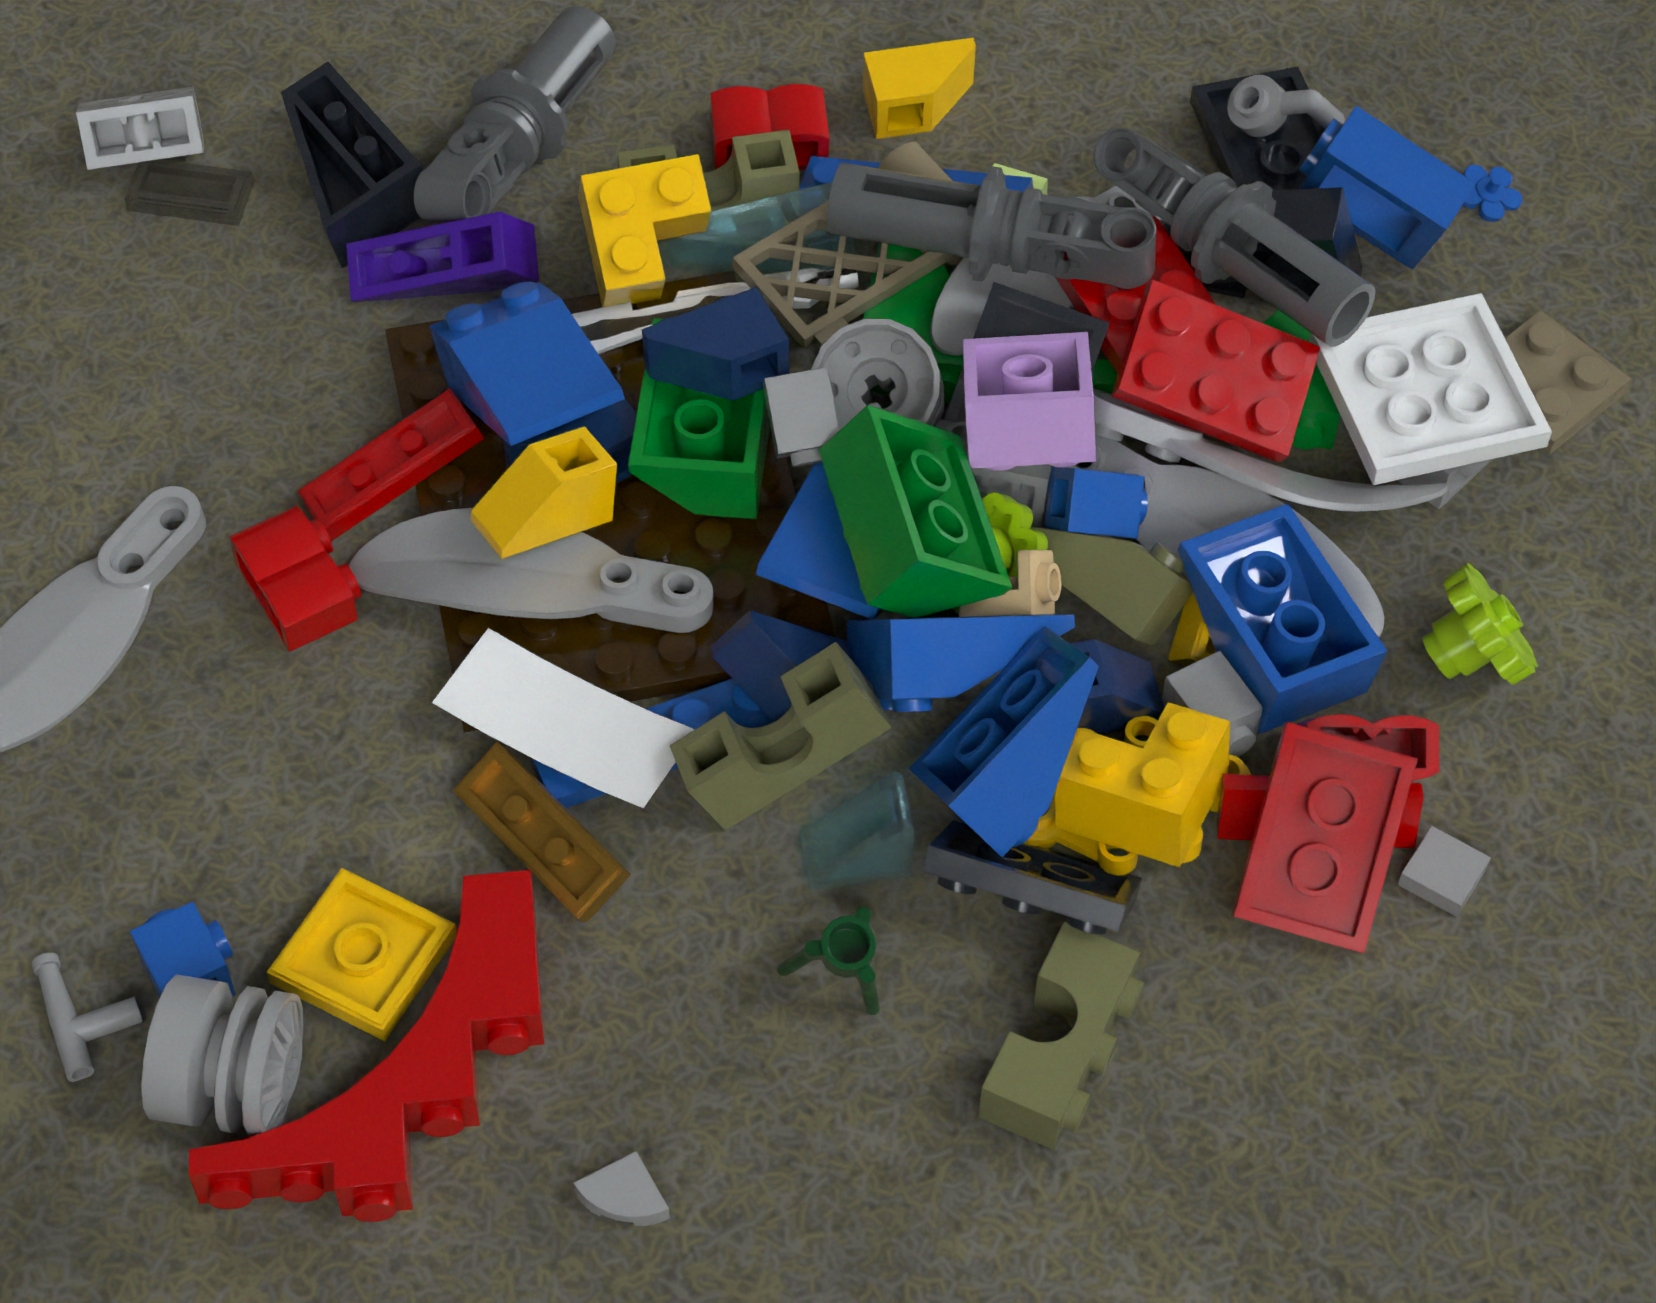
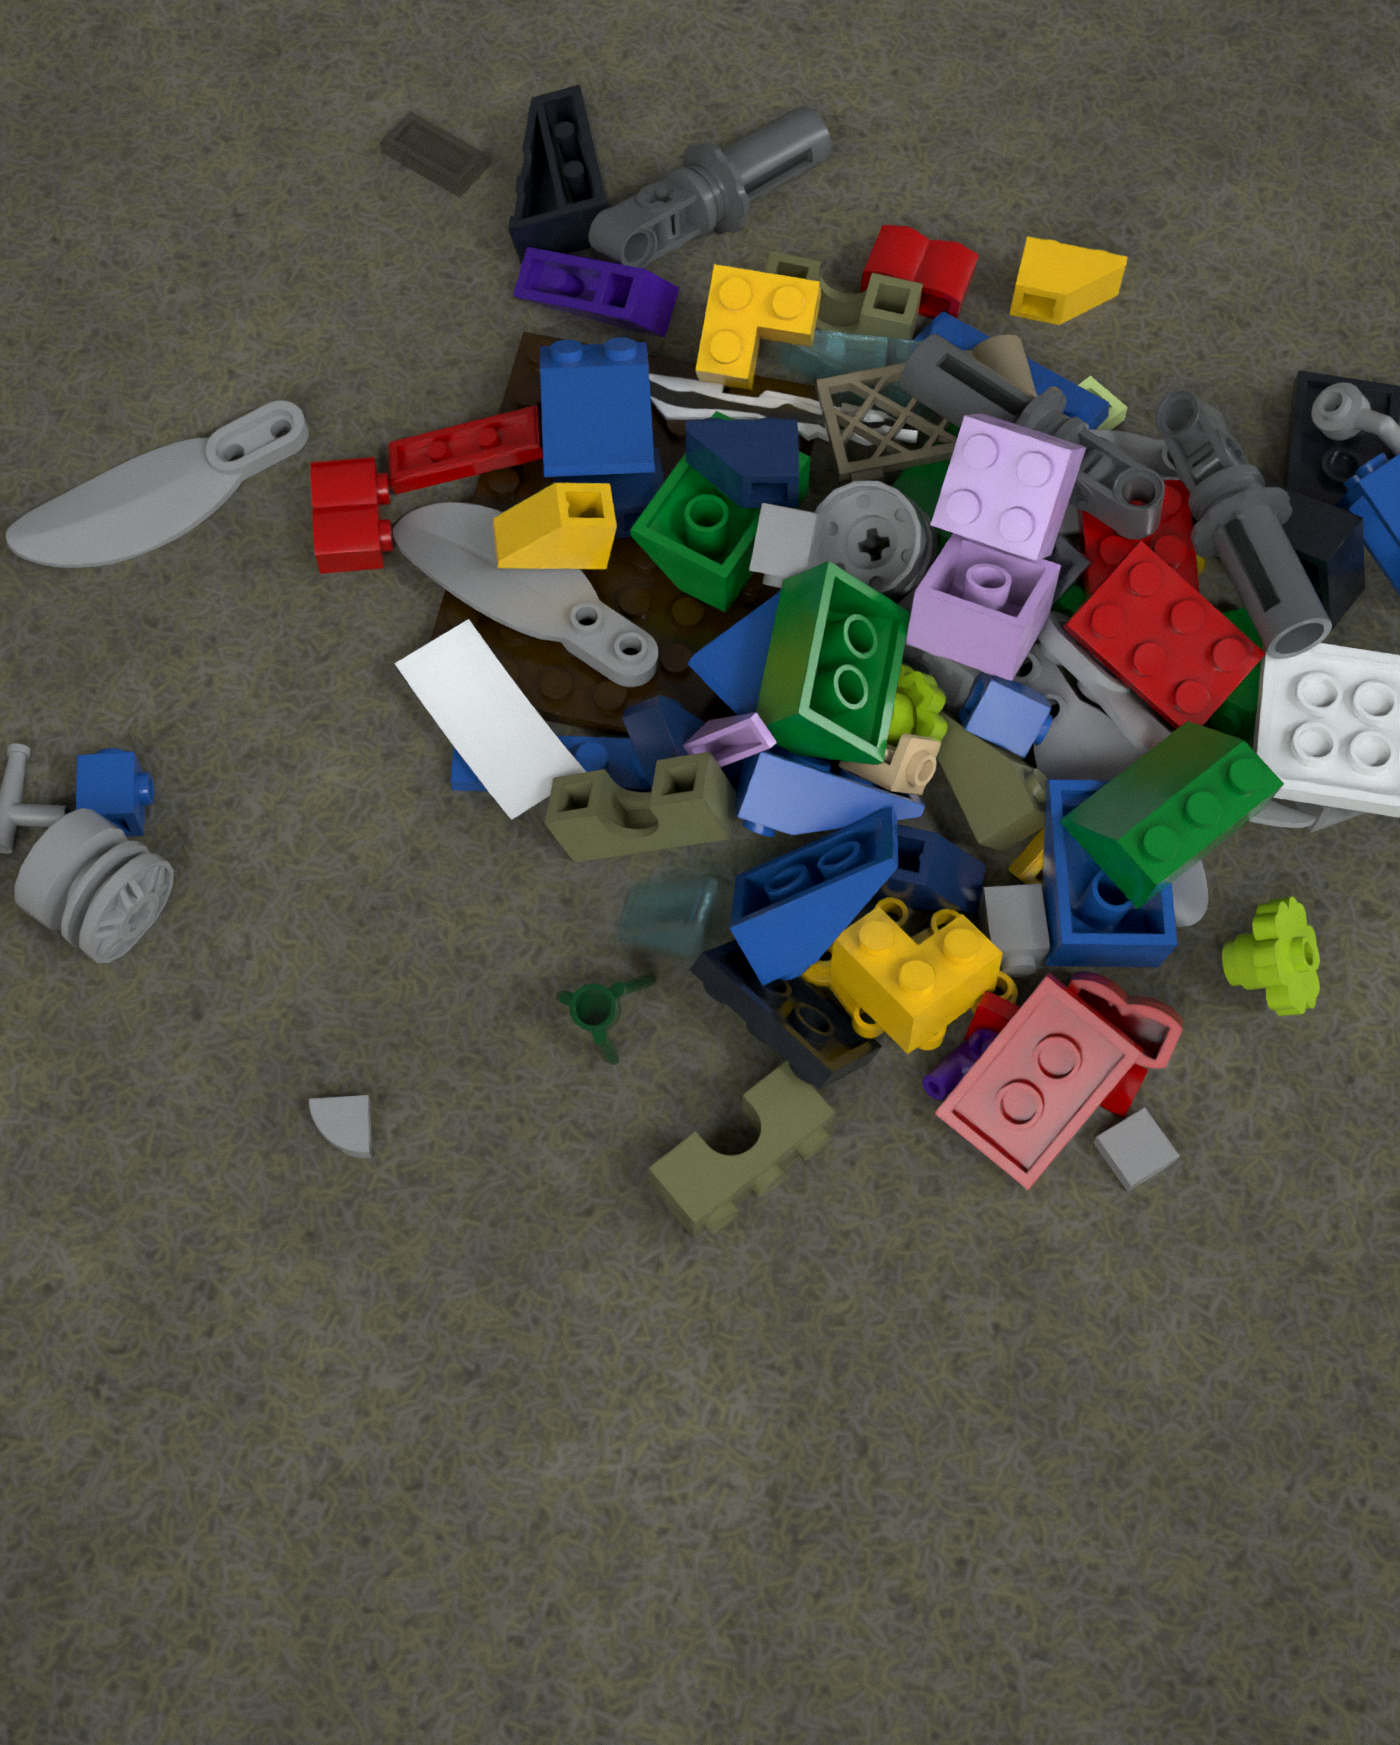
camera: 25 degrees right, 10 degrees up
light grey brick [76,87,204,170] -> none
red arch [189,870,544,1222] -> none
yellow plate [267,868,457,1041] -> none
pearl gold tile [453,742,631,923] -> none
none -> lavender piece [683,712,776,767]
none -> dark purple arm [922,1029,998,1101]
none -> lavender brick [931,413,1086,561]
none -> green slope [1060,721,1284,909]

